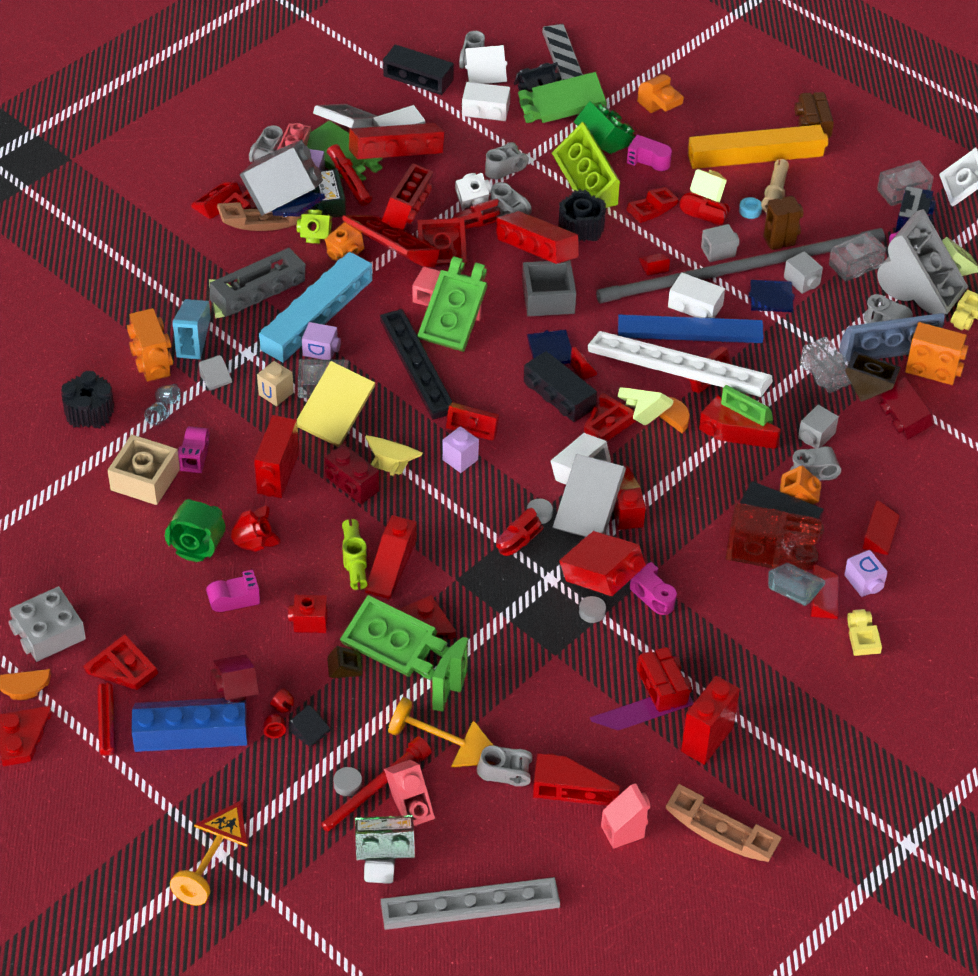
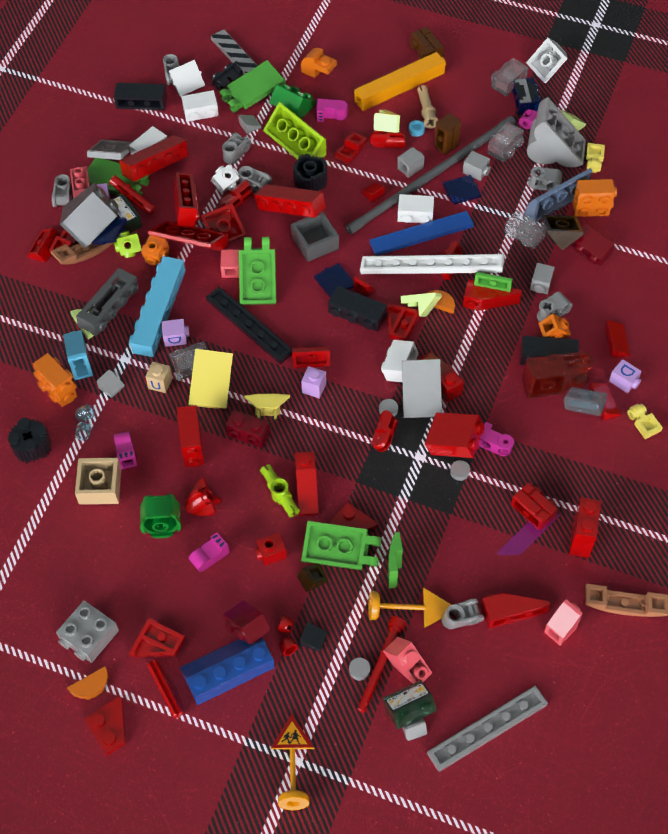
camera: 20 degrees left, 10 degrees up
none -> light grey slope [238,115,261,134]

